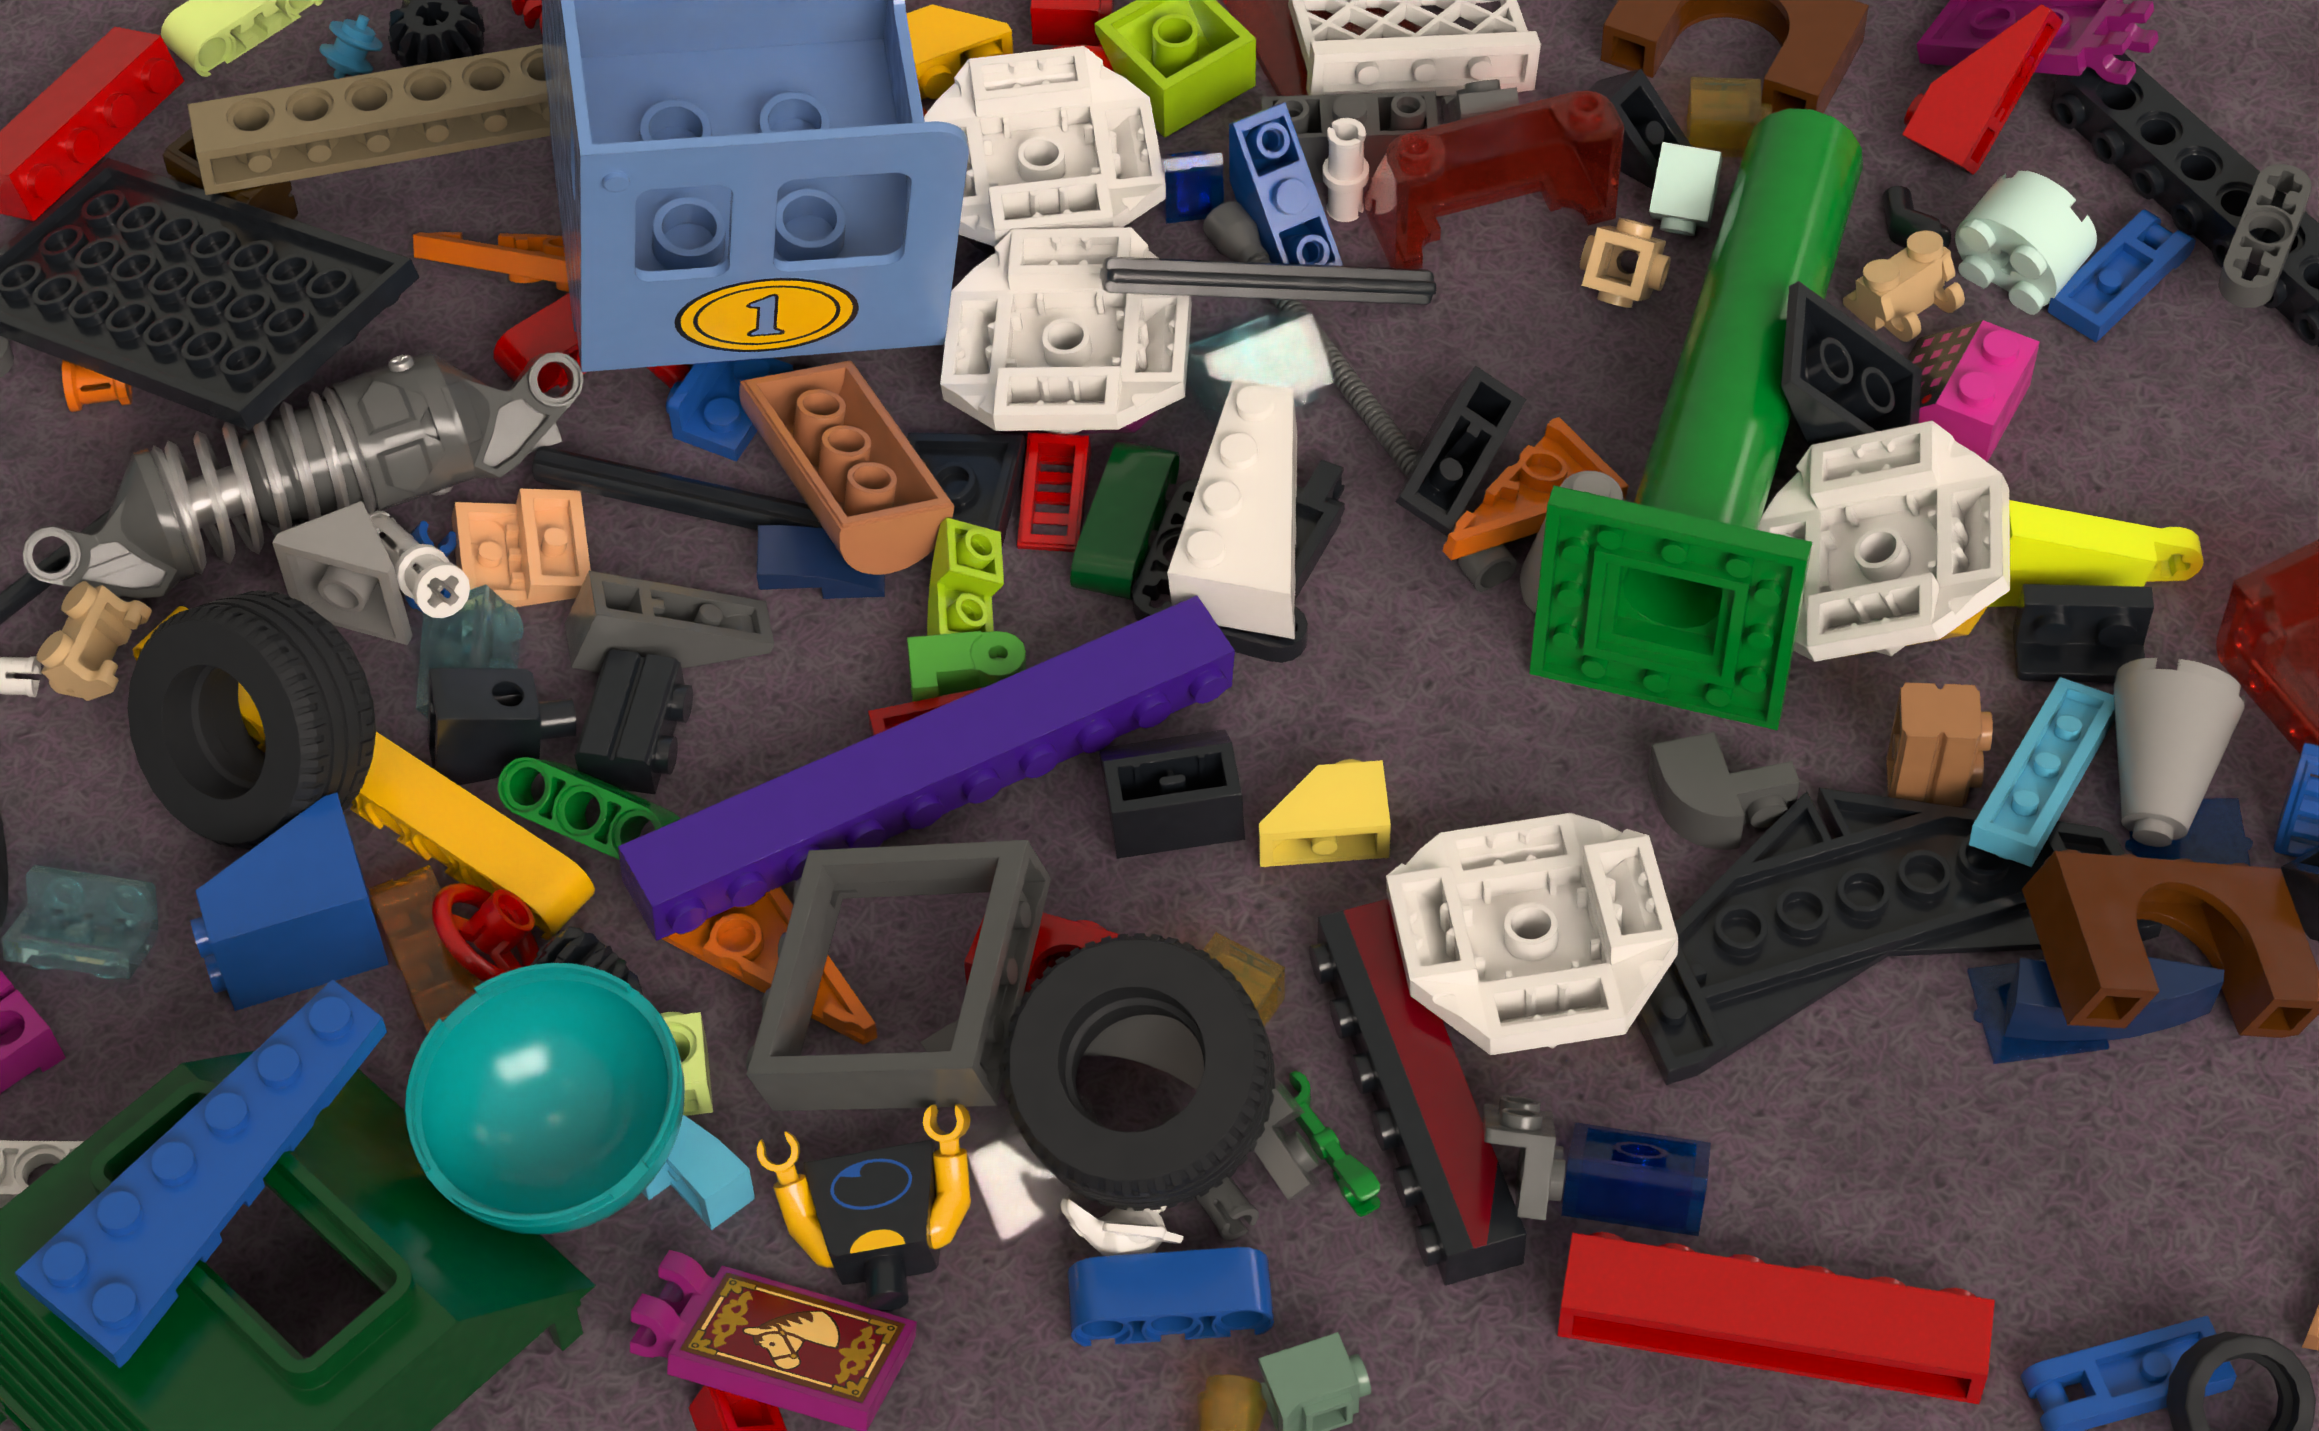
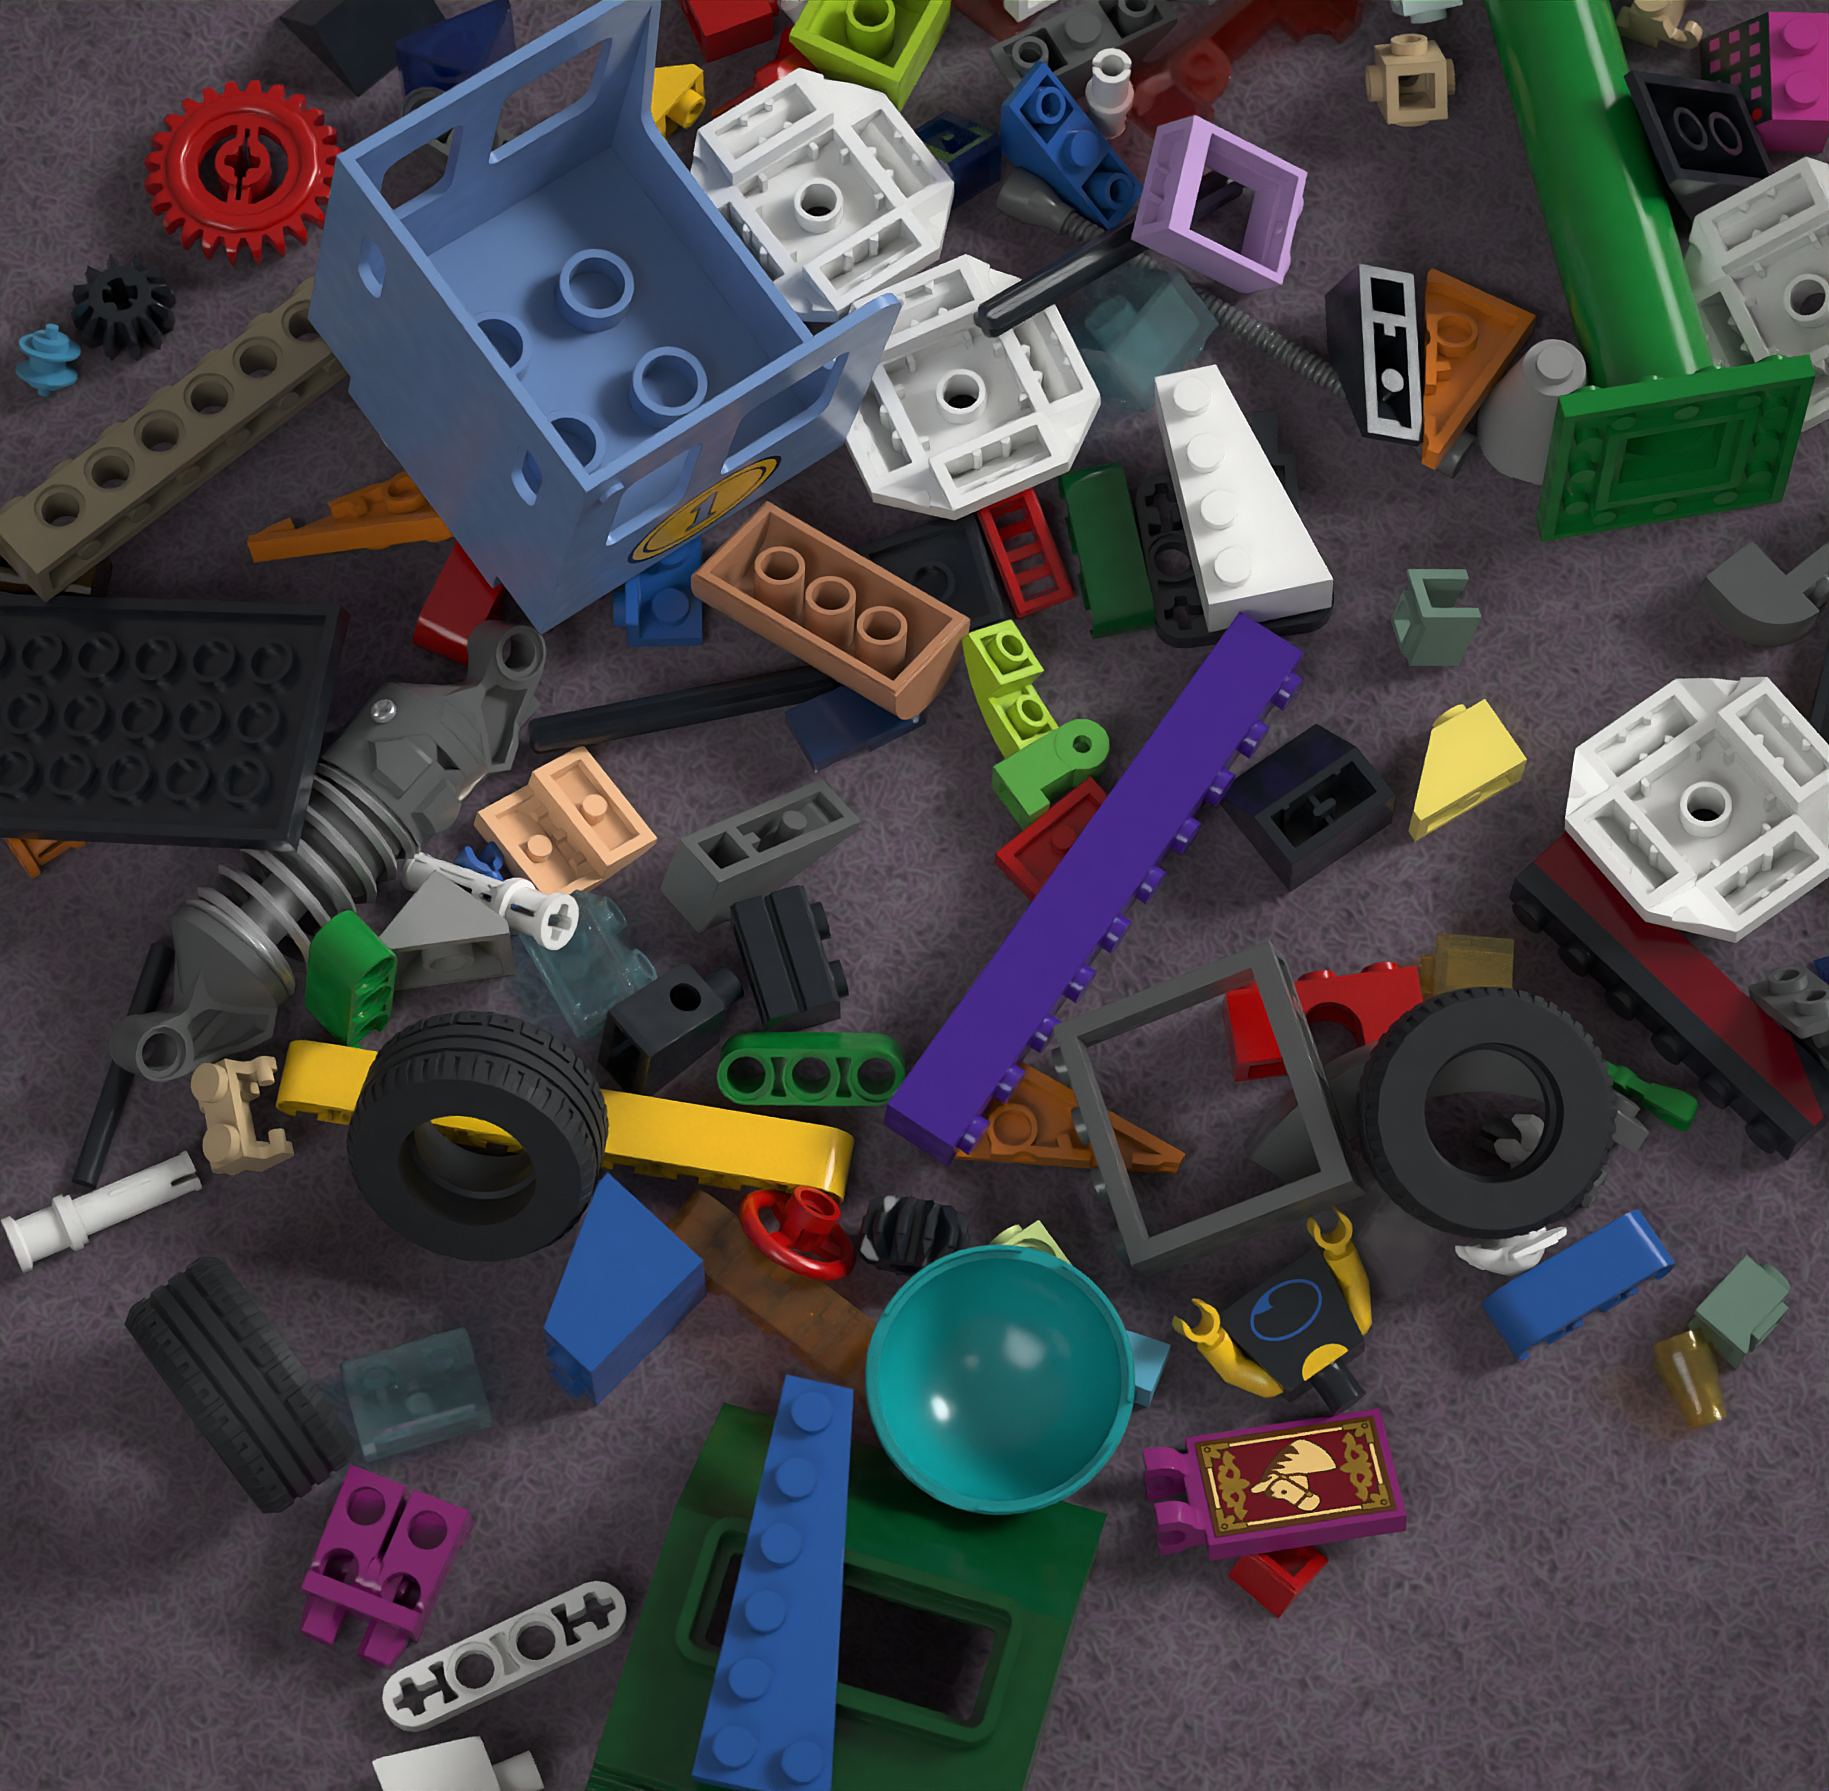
camera: 30 degrees left, 15 degrees up
none -> green beam [304,910,397,1049]
none -> lavender window [1131,115,1308,294]
none -> sand green window [1391,569,1482,666]

